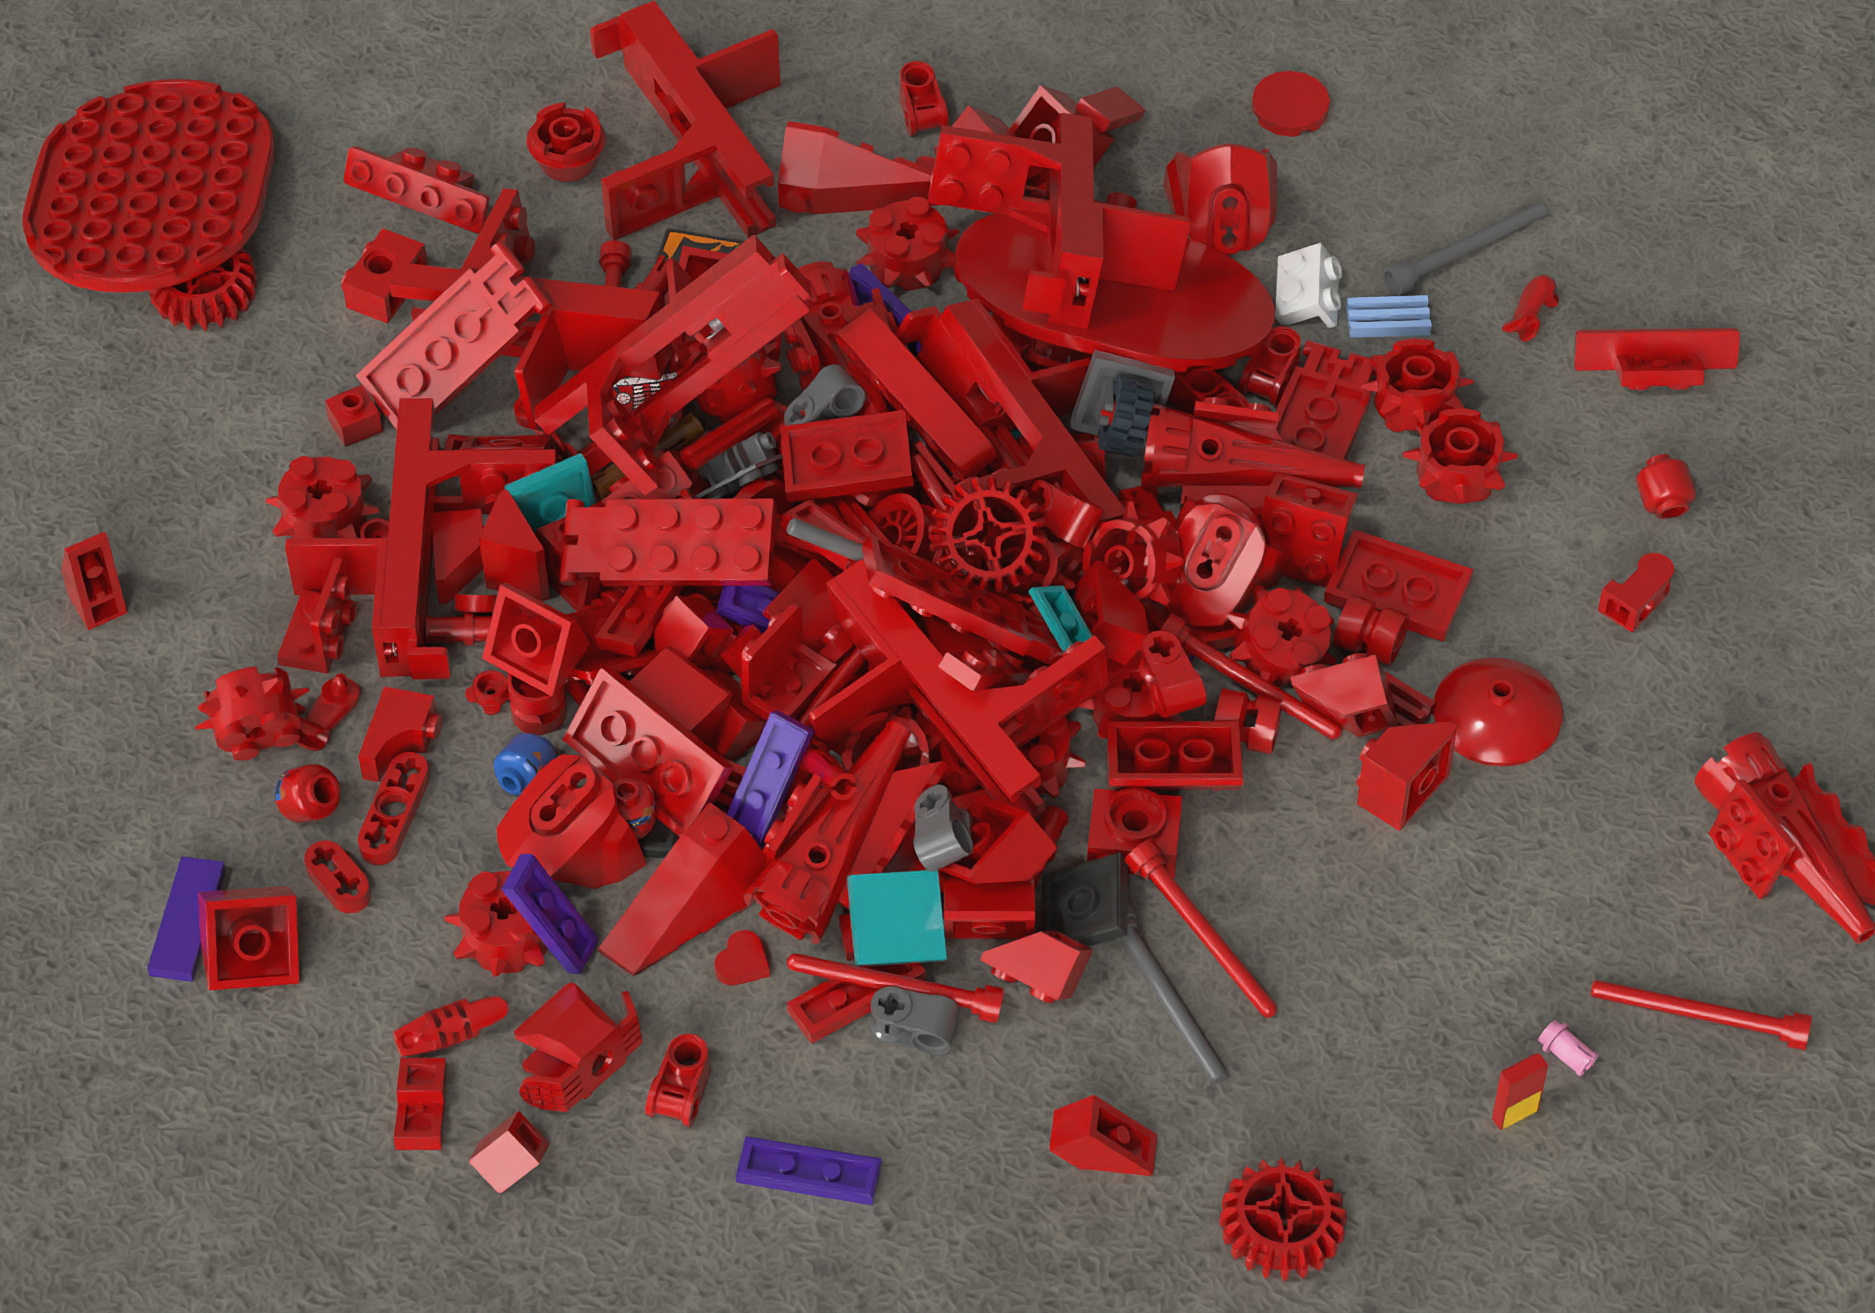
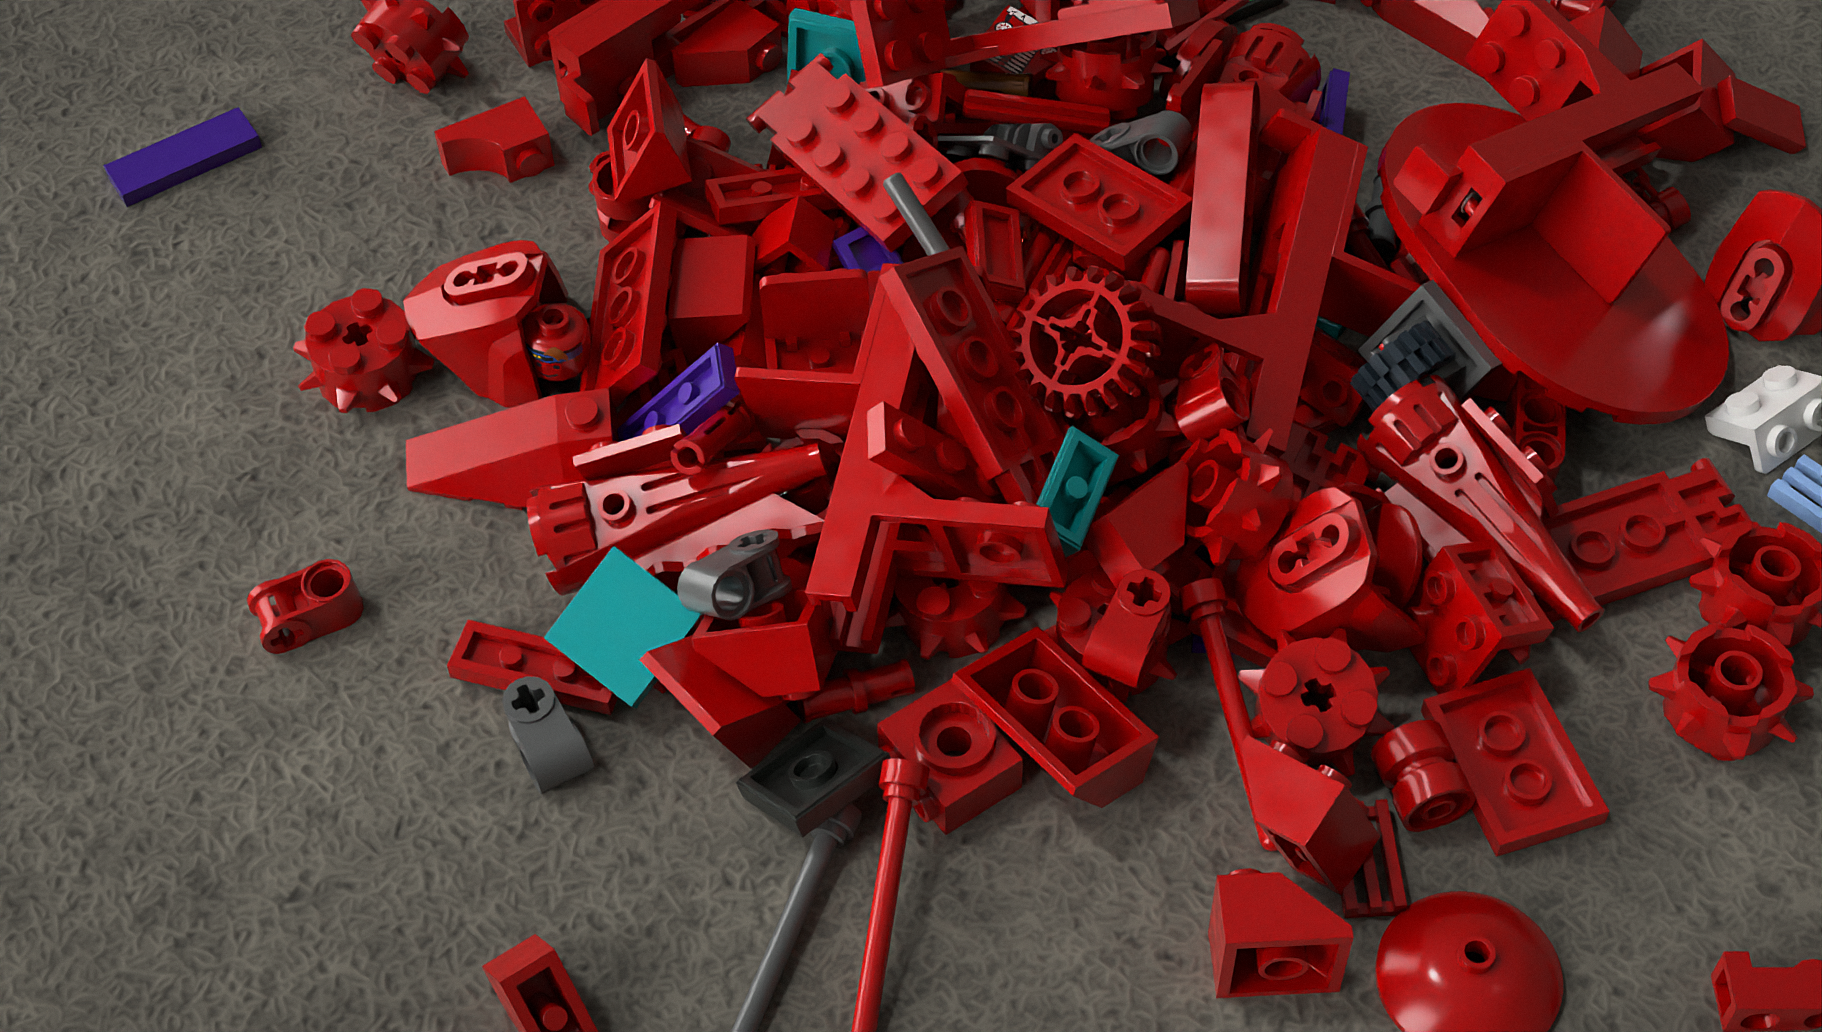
camera: 50 degrees right, 0 degrees up
red slope [198,886,299,991] -> none
red head [275,764,341,823] -> none
red piece [296,673,360,751] -> none
red beam [304,840,371,913] -> none
red beam [357,752,430,865] -> none
red hinge [392,995,509,1057] -> none
red slope [394,1058,447,1150] -> none
red tile [454,594,497,612] -> none
panel [469,1111,550,1193] -> none
red slope [479,490,550,602] -> none
blue head [493,733,557,797] -> none
dark purple tile [501,854,599,974] -> none
red piece [514,982,643,1112] -> none
red tile [714,930,770,986] -> none
dark purple tile [736,1136,882,1205] -> none
red piece [787,953,1004,1024] -> none
red brick [856,196,959,291] -> none
slope [980,930,1094,1003] -> none
red wheel [1214,688,1283,755] -> none
red piece [1238,326,1301,407] -> none

